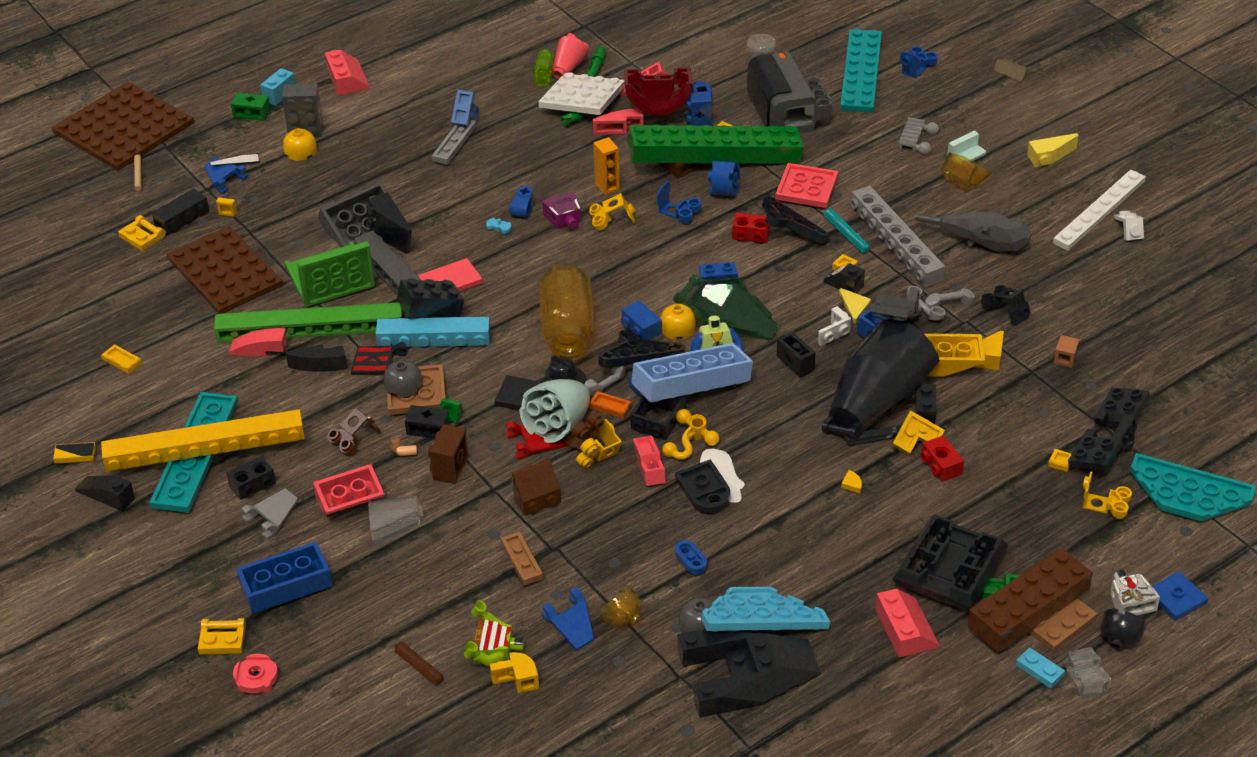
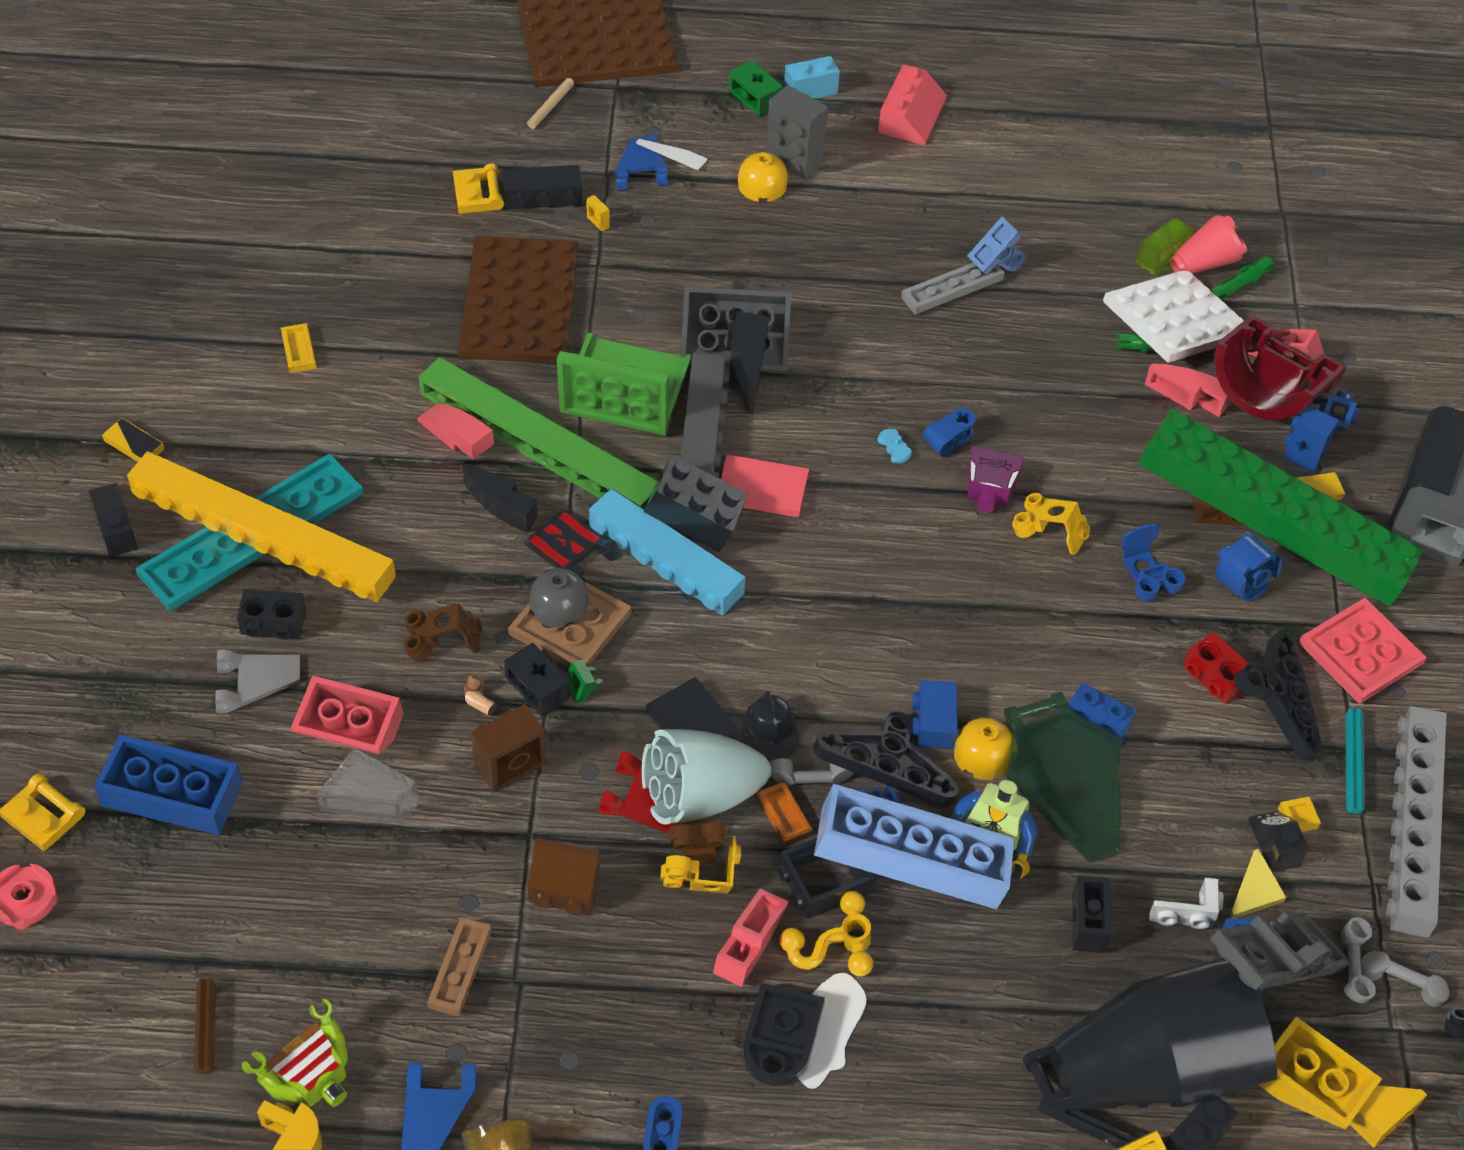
camera: 35 degrees right, 10 degrees up
clear yellow piece [539,263,594,359] -> none
light orange brick [593,137,620,195] -> none

